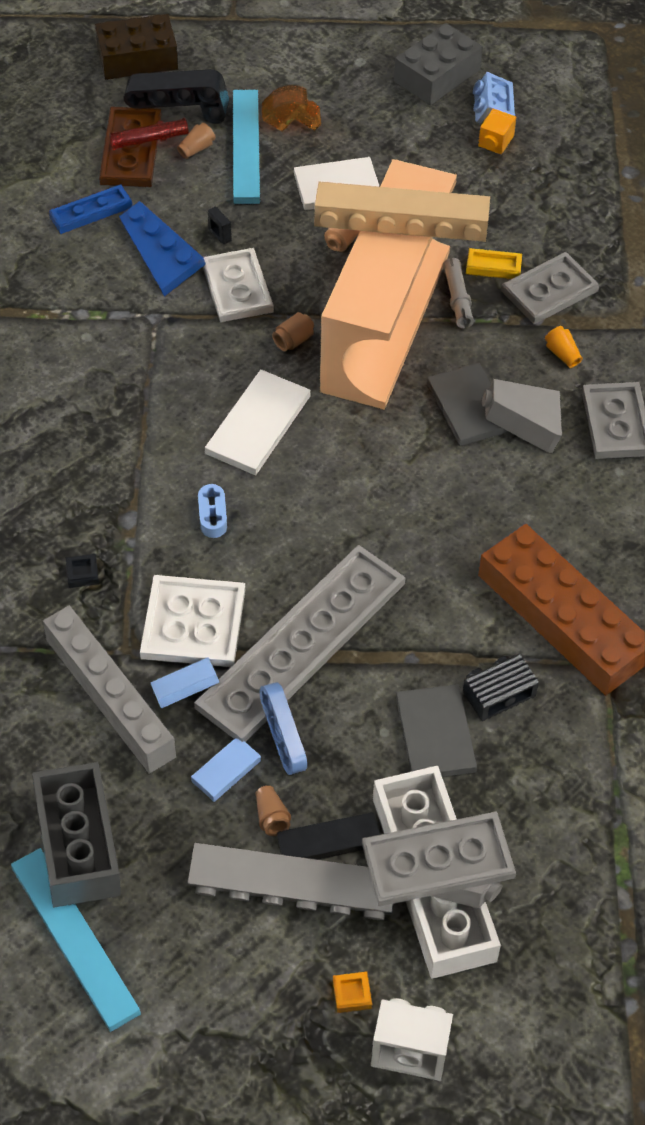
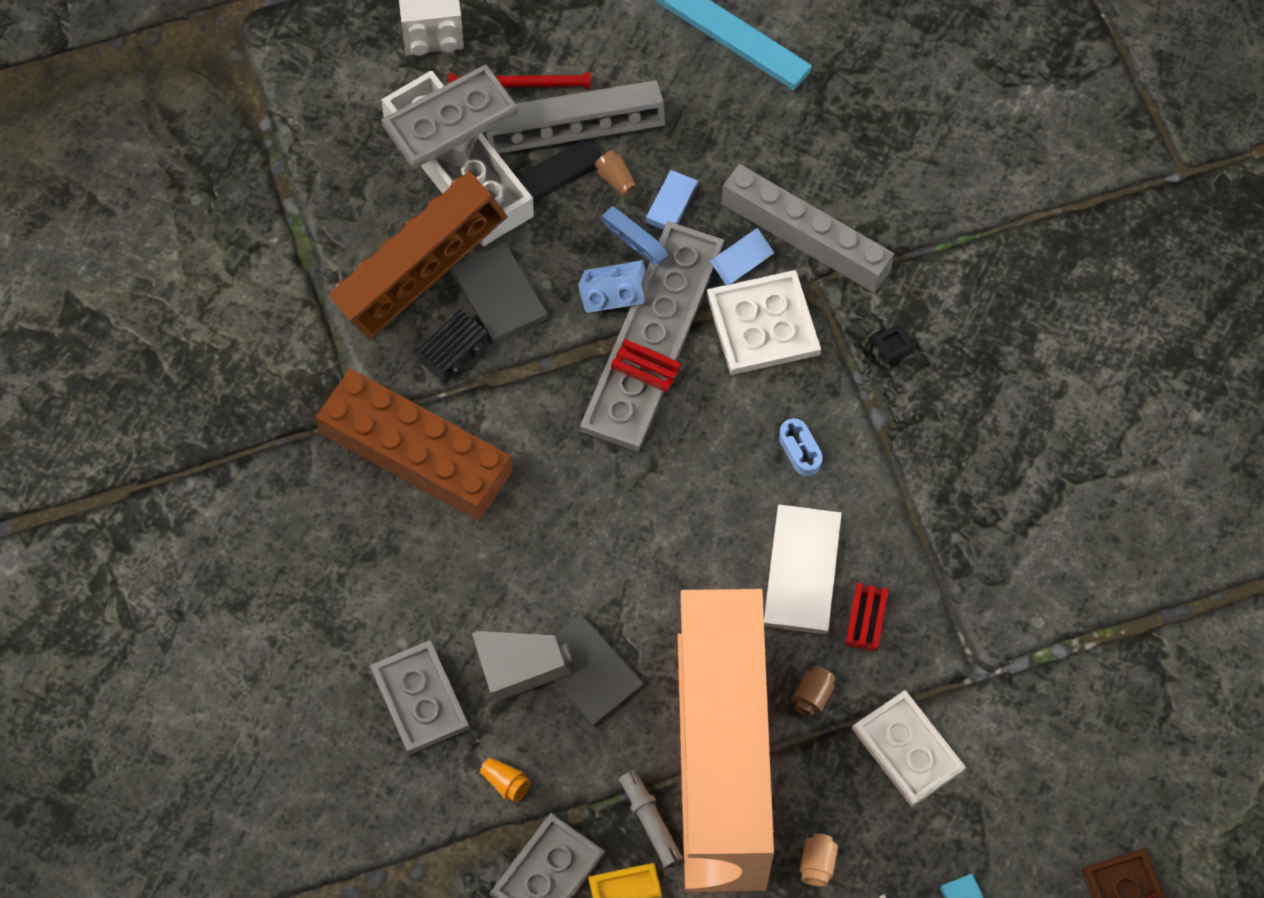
camera: 160 degrees right, 10 degrees up
dark grey brick [32,762,121,908] -> none
blue tile [49,184,133,234] -> none
blue wing [119,201,206,296] -> none
black tile [208,206,232,245] -> none
tan brick [314,181,490,242] -> none
light orange tile [333,971,372,1013] -> none
none -> dark orange brick [328,171,508,340]
none -> red bar [448,72,591,90]
none -> light blue bracket [578,260,646,313]
none -> red tile [611,339,681,393]
none -> red tile [845,582,889,652]

